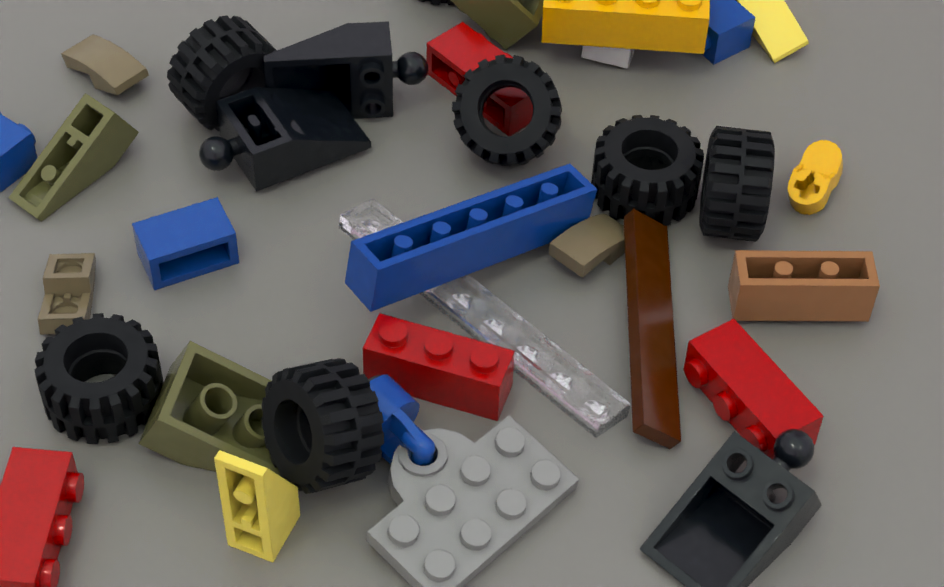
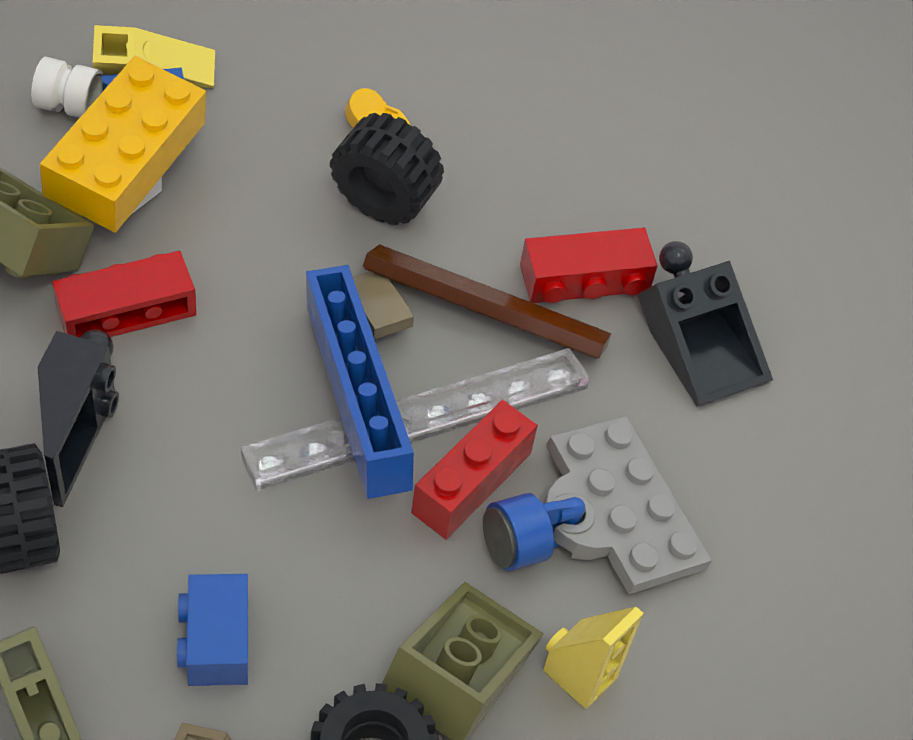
camera: 75 degrees left, 5 degrees up
black slope [199,87,371,192] -> none
black tyre [261,358,384,494] -> none
black tyre [452,55,562,167] -> none
black tyre [591,115,704,226] -> none
medium nougat brick [728,250,880,322] -> none

